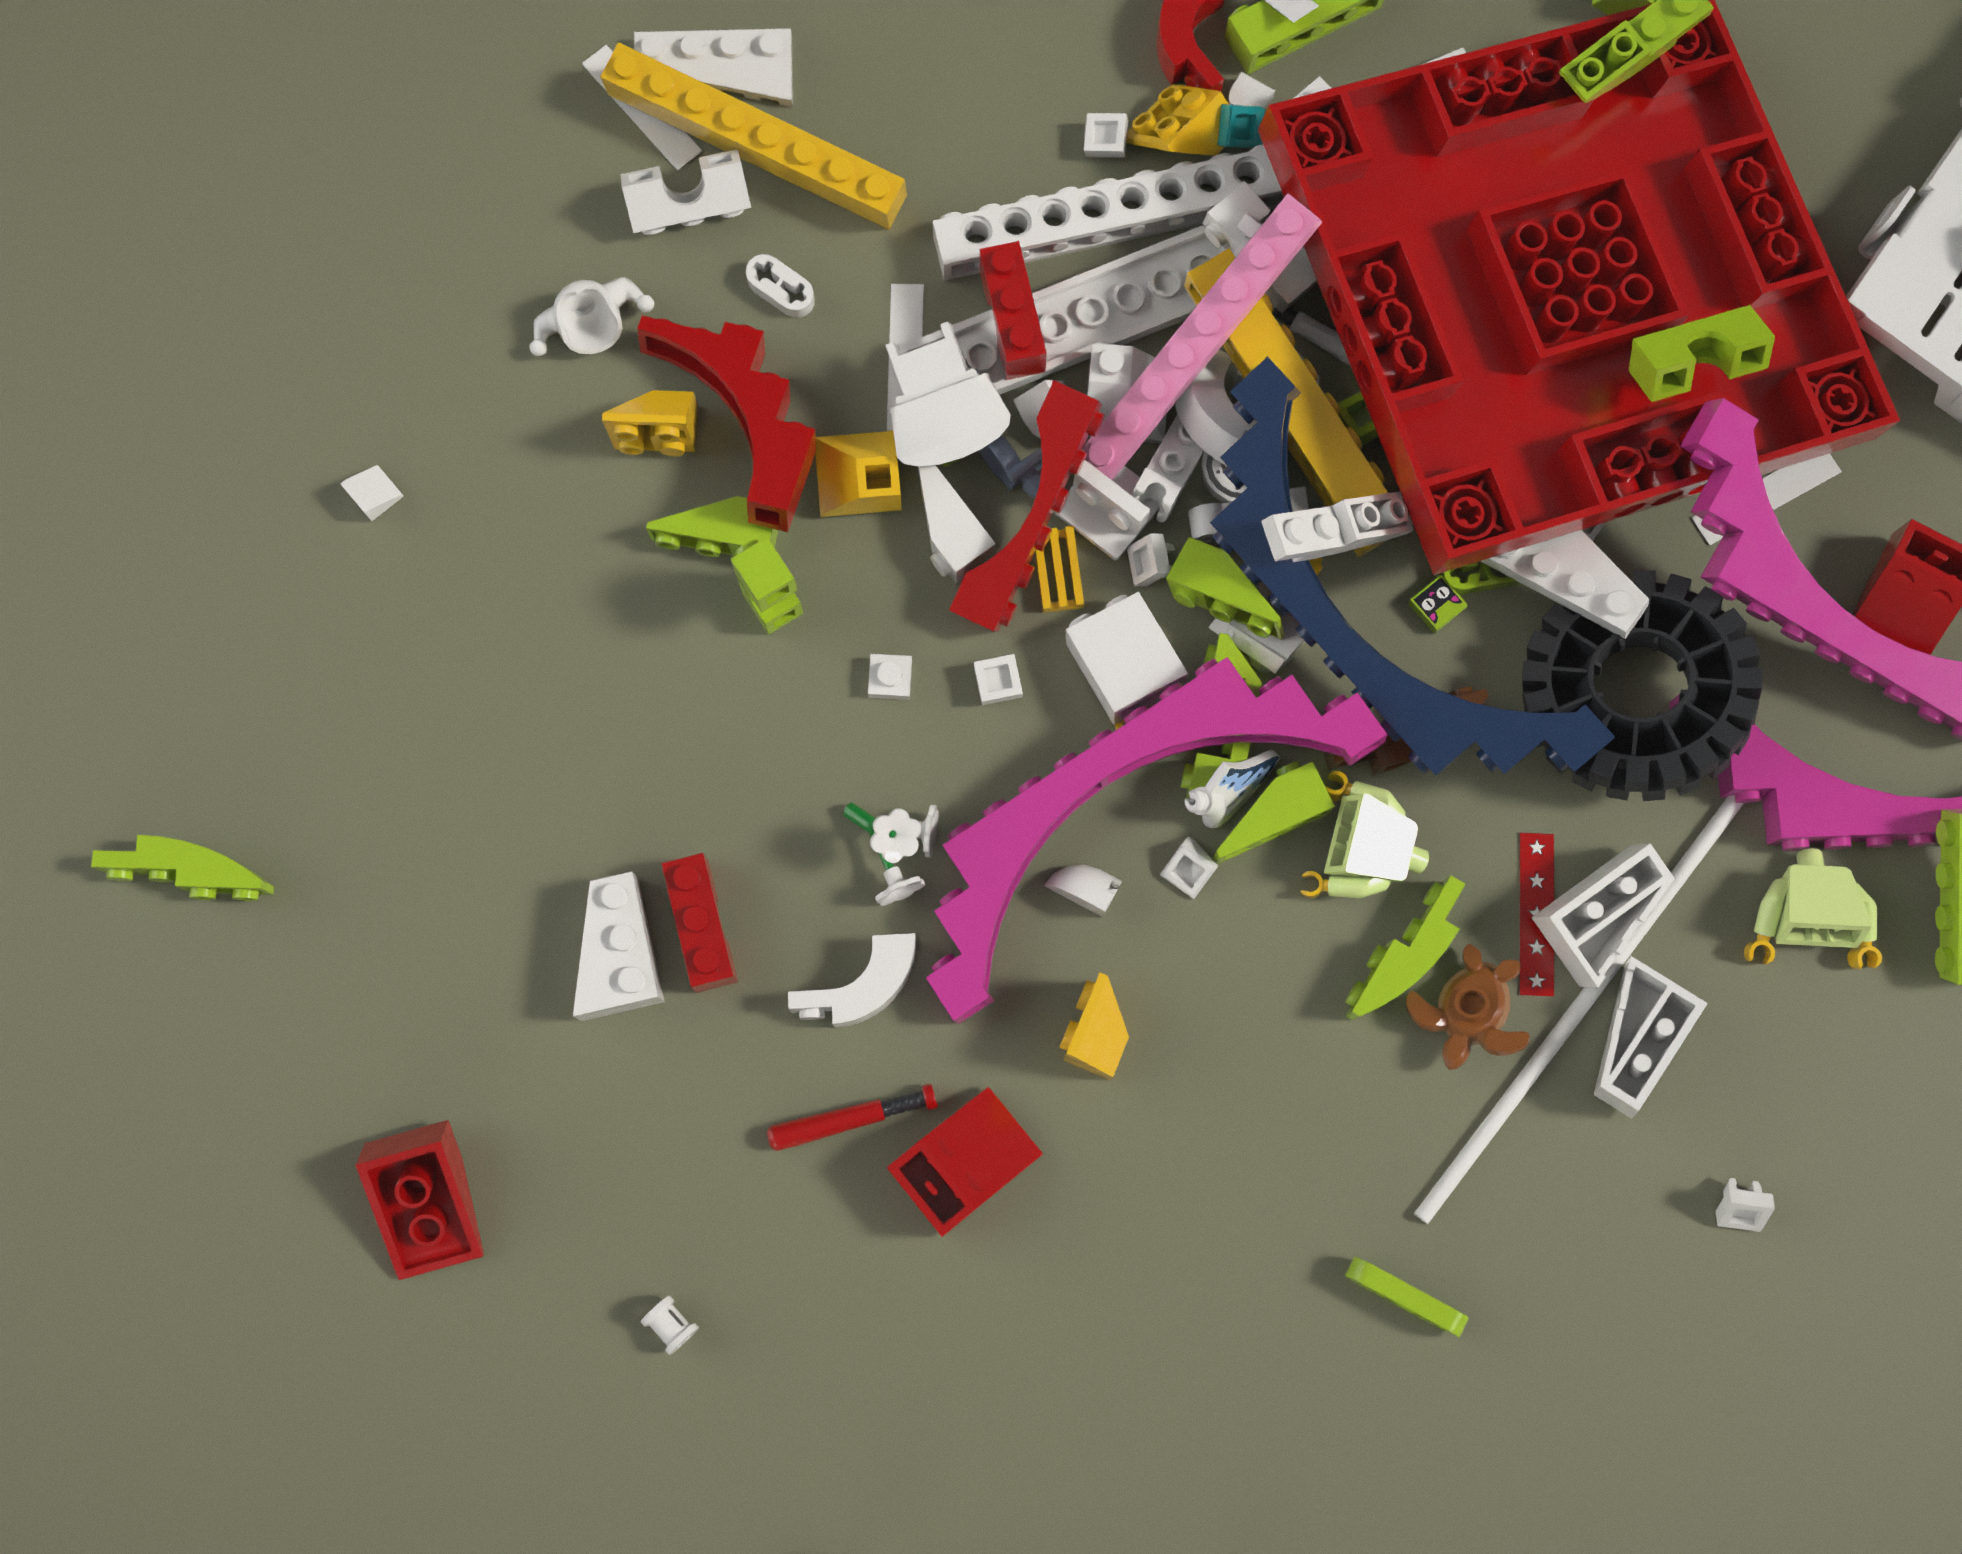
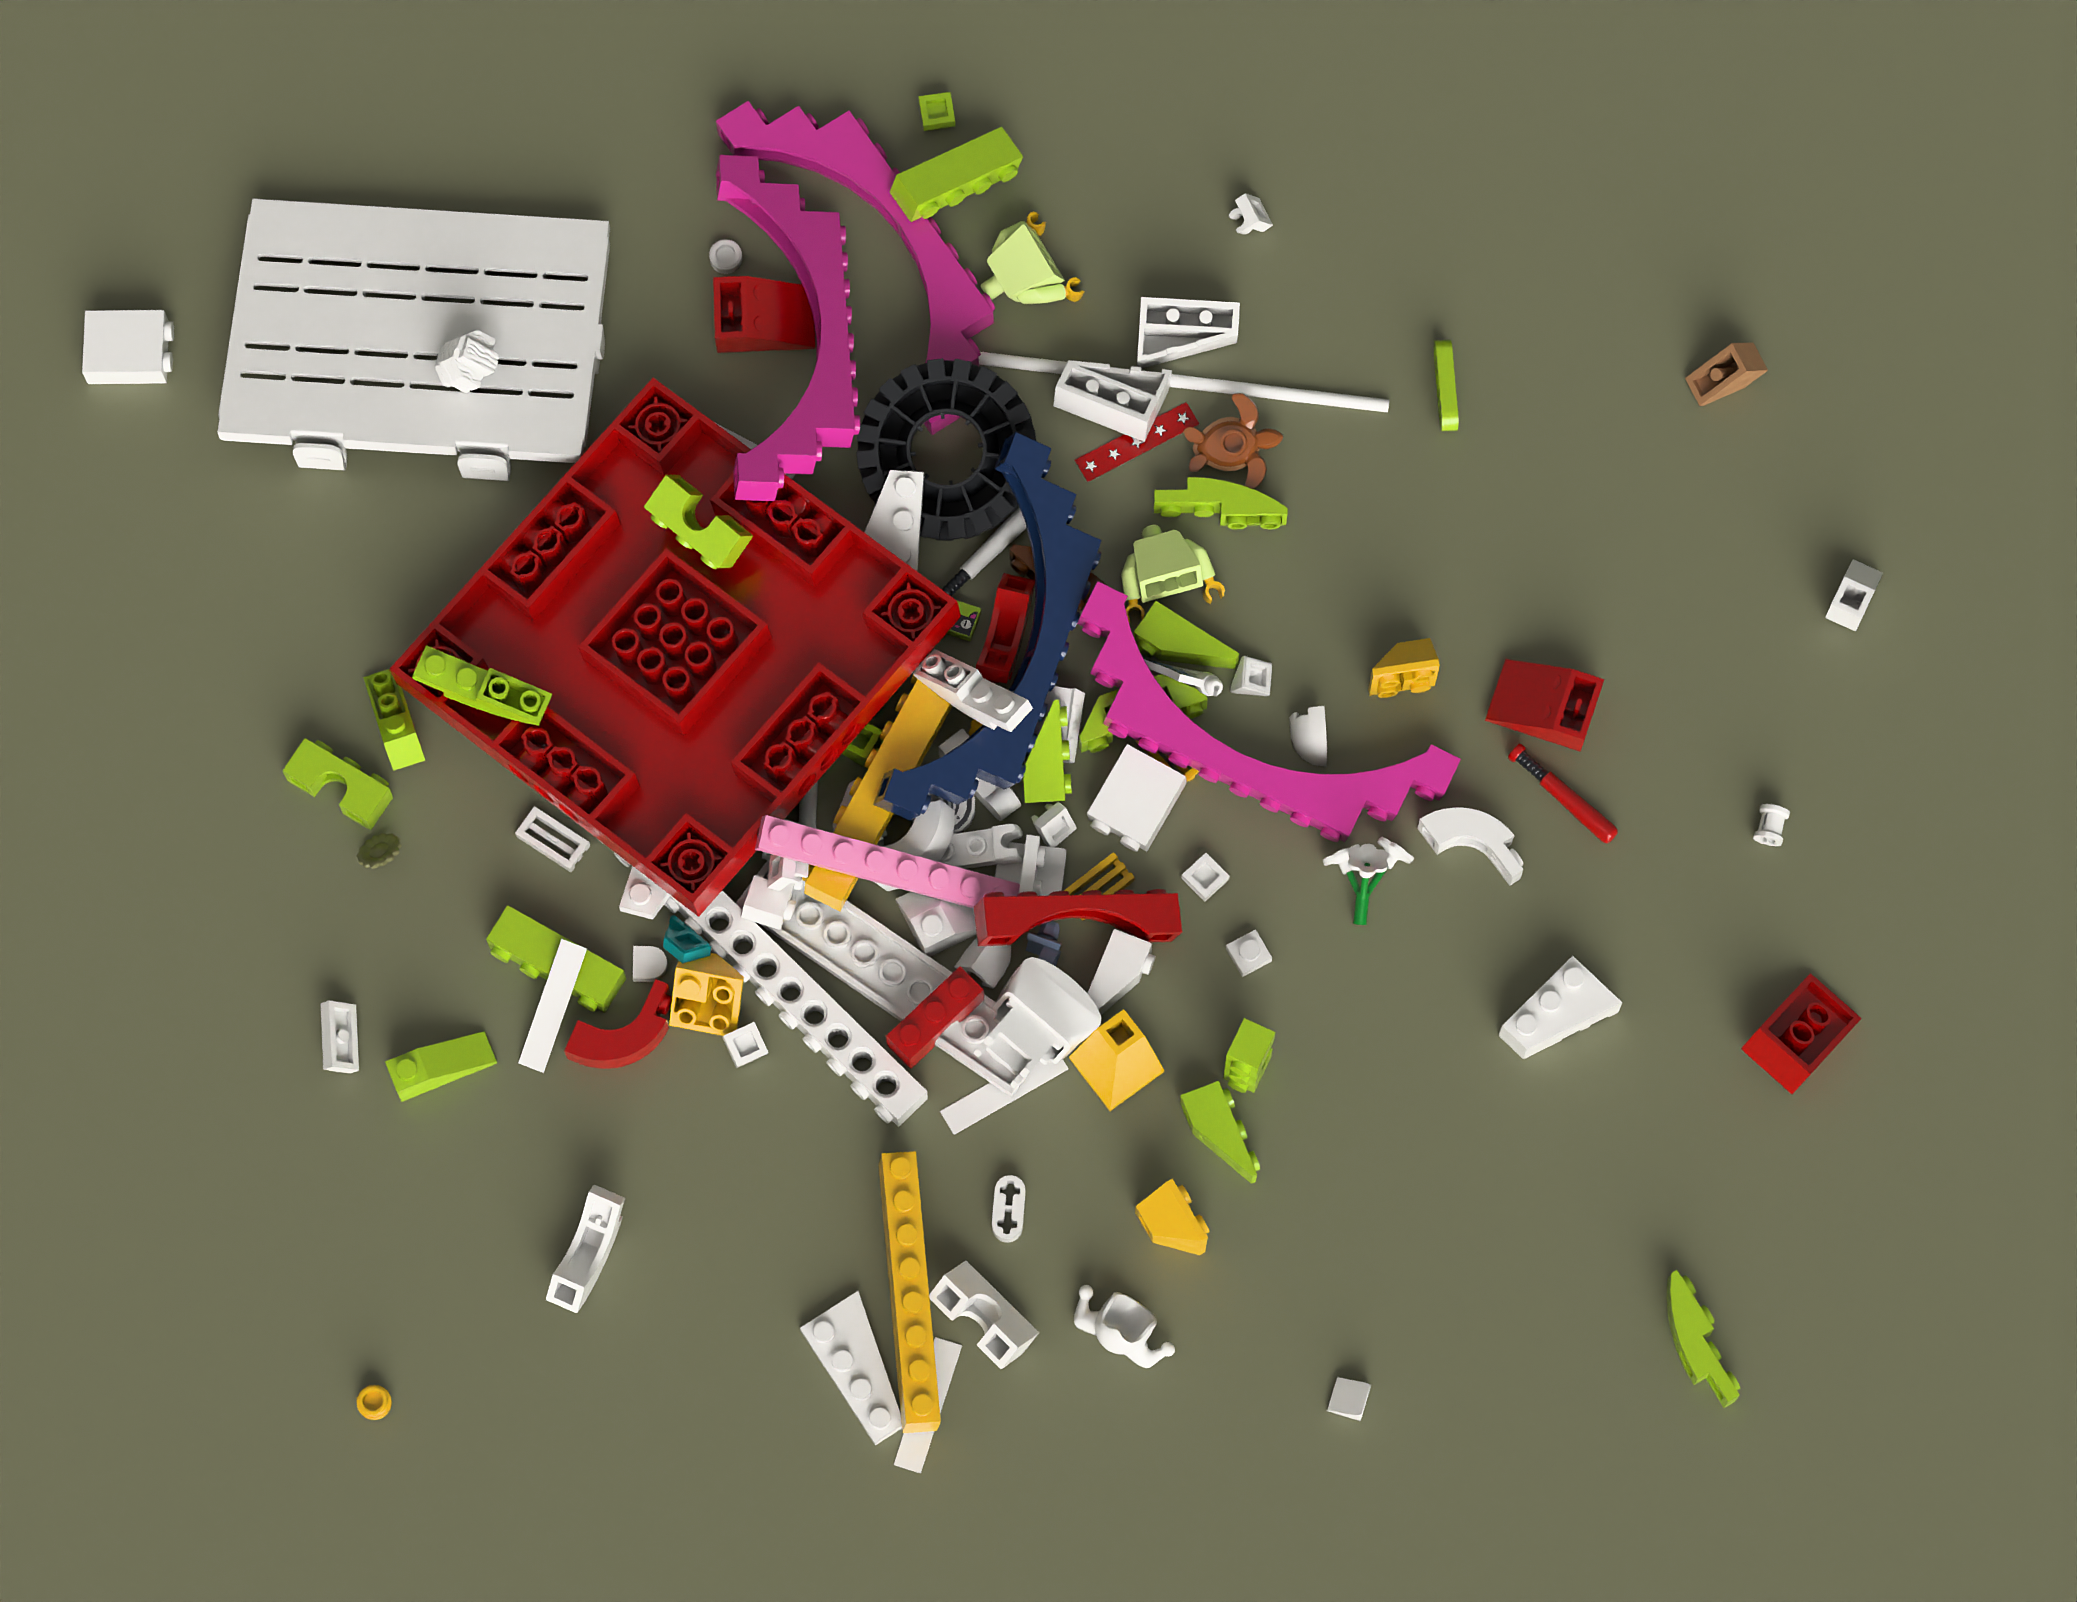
camera: 120 degrees left, 5 degrees down
red arch [637,315,816,532] -> none
red arch [661,853,738,993] -> none
none -> white piece [942,508,1027,597]
none -> red arch [976,573,1035,684]

